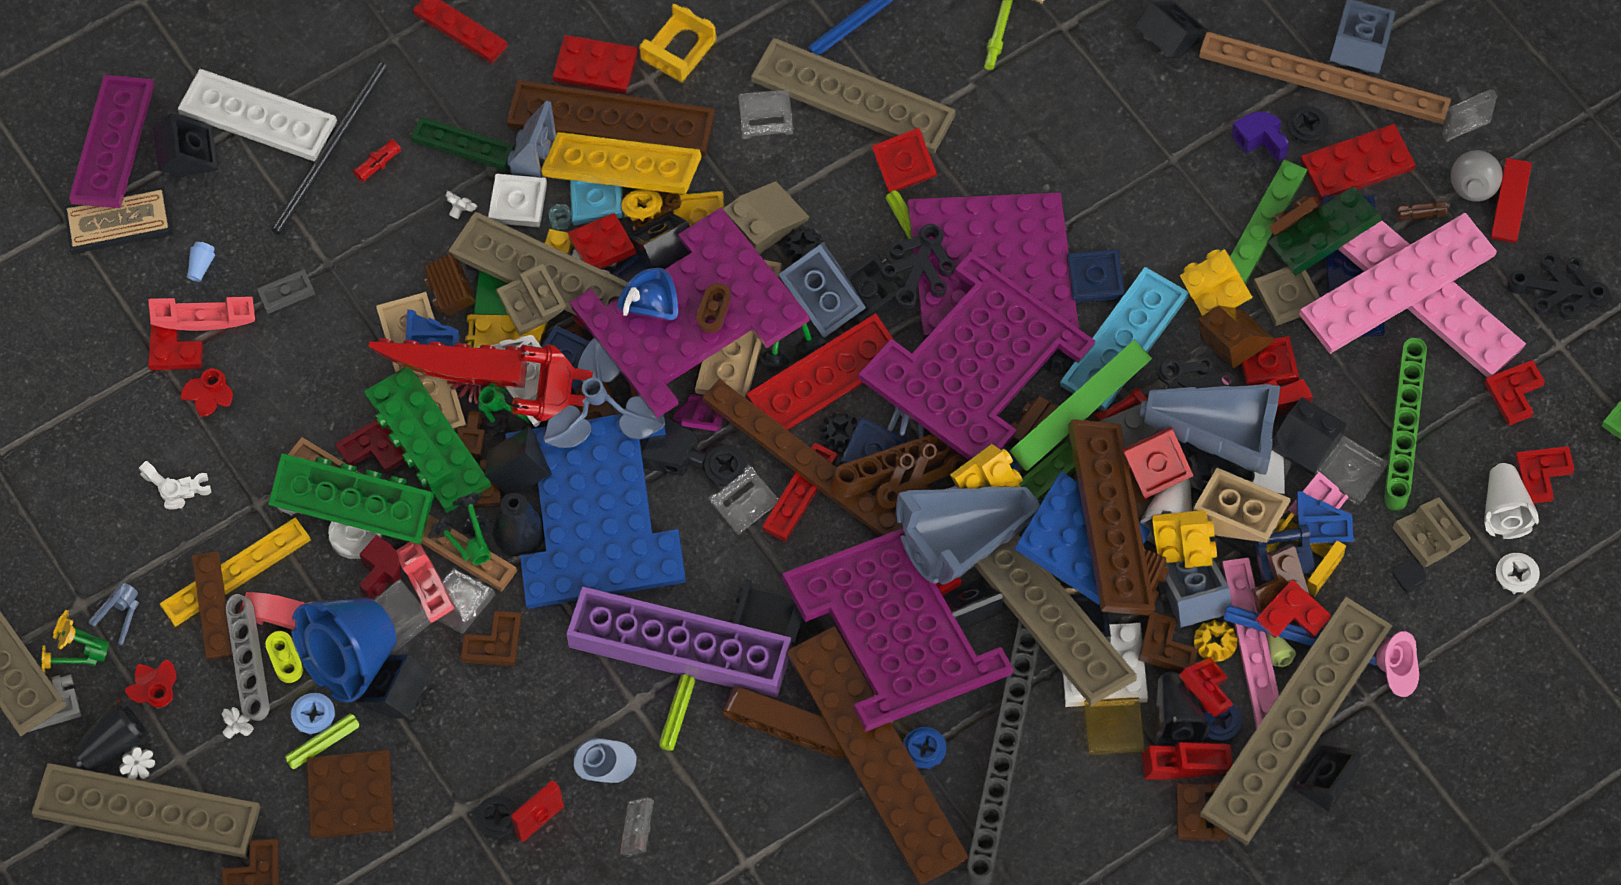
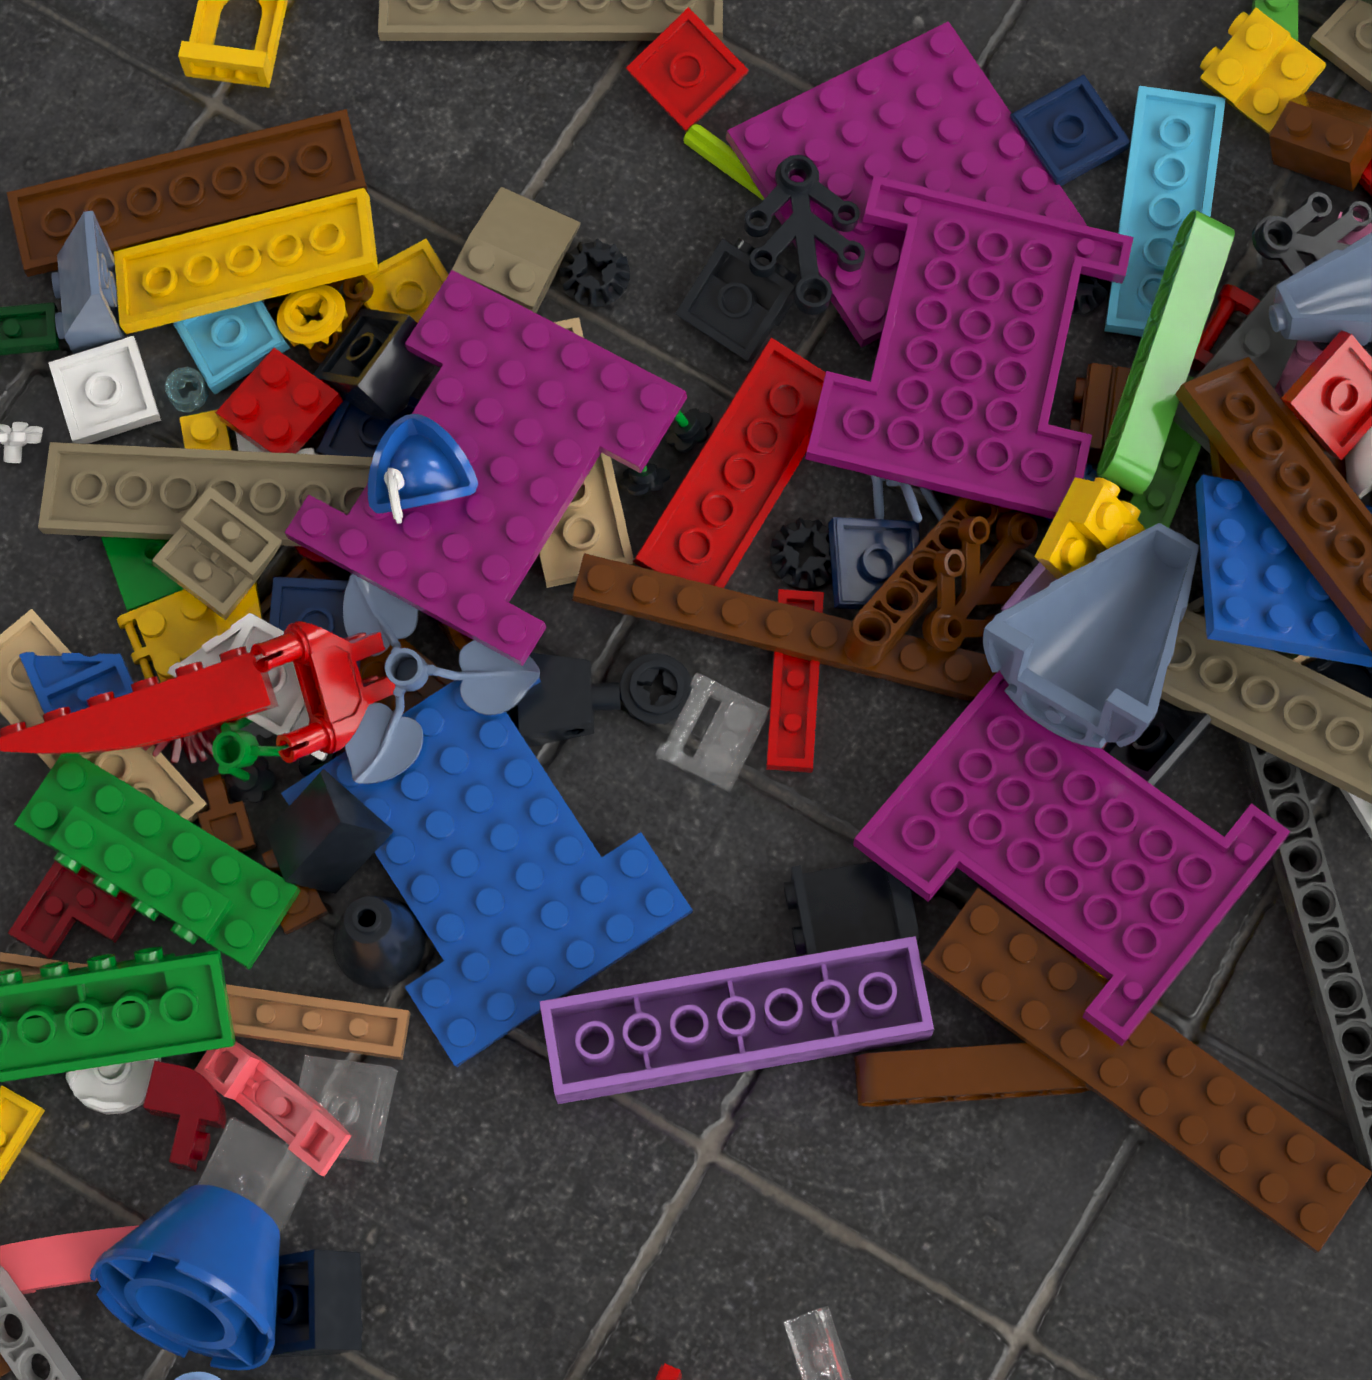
camera: 25 degrees left, 10 degrees up
neon yellow plate [265,631,303,683] -> none
reddish brown brick [424,253,476,317] -> none
plant [428,493,492,565] -> none
reddish brown plate [461,611,522,667] -> none
red plate [553,35,638,95] -> none
sand blue piece [573,737,636,783] -> none
lime axle [659,674,695,751] -> none
magenta slope [673,394,724,431] -> none
reddish brown plate [696,283,731,333] -> none
clear plate [738,89,793,140] -> none
sand blue slope [778,242,866,338] -> none
blue gear [903,727,946,770] -> none

